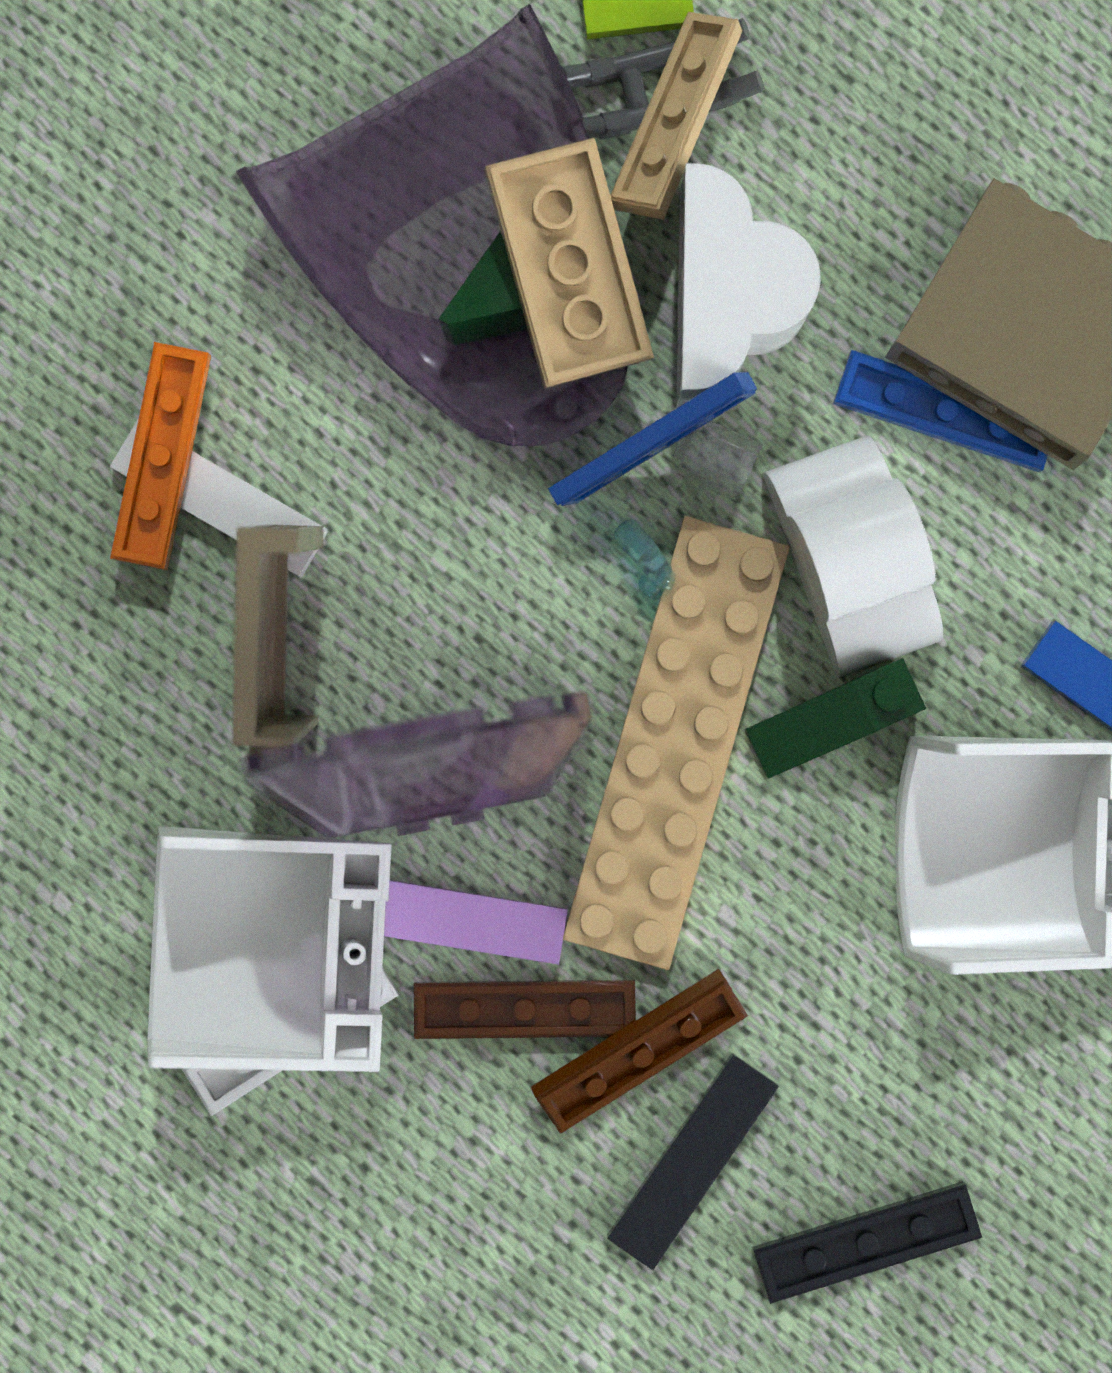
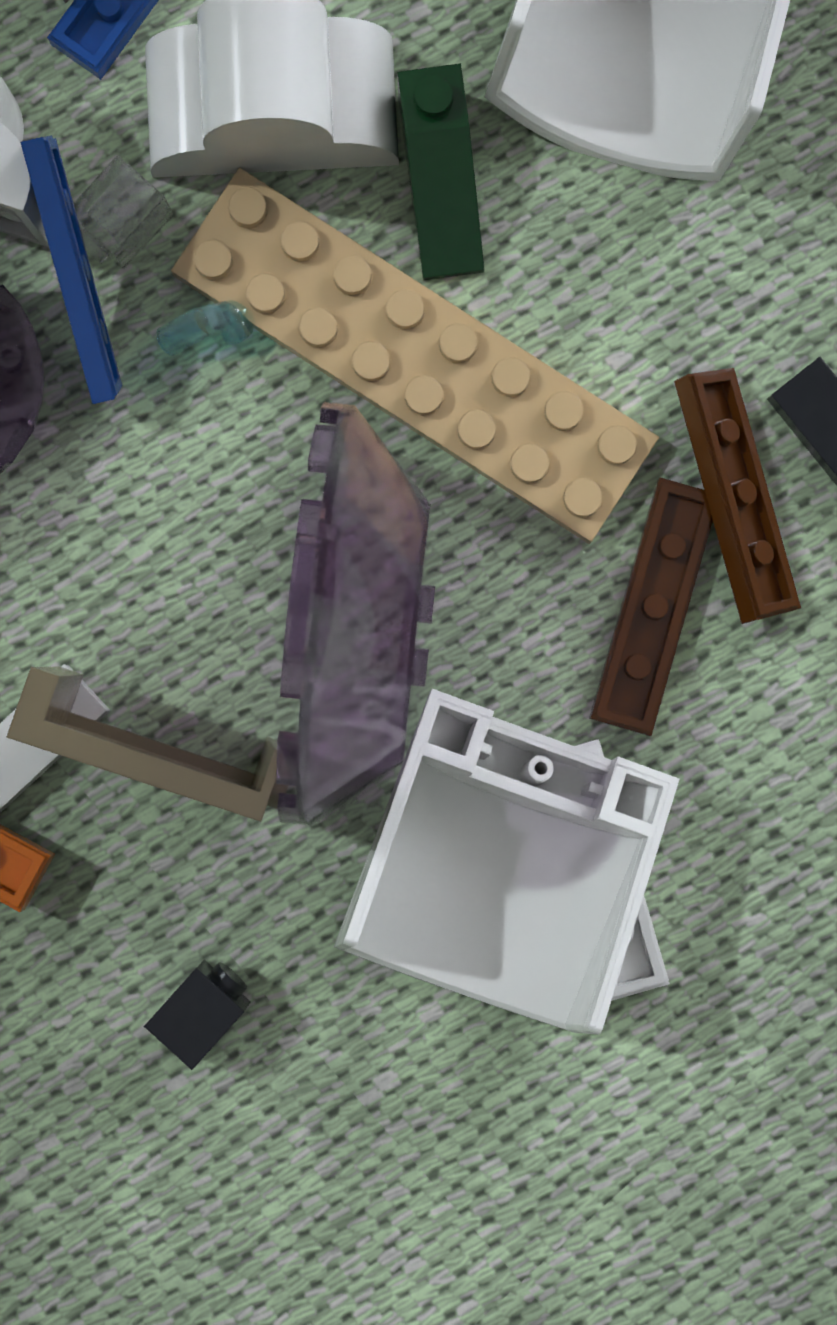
camera: 70 degrees left, 0 degrees up
lavender tile [384,880,568,965] -> none
none -> black brick [144,960,251,1070]

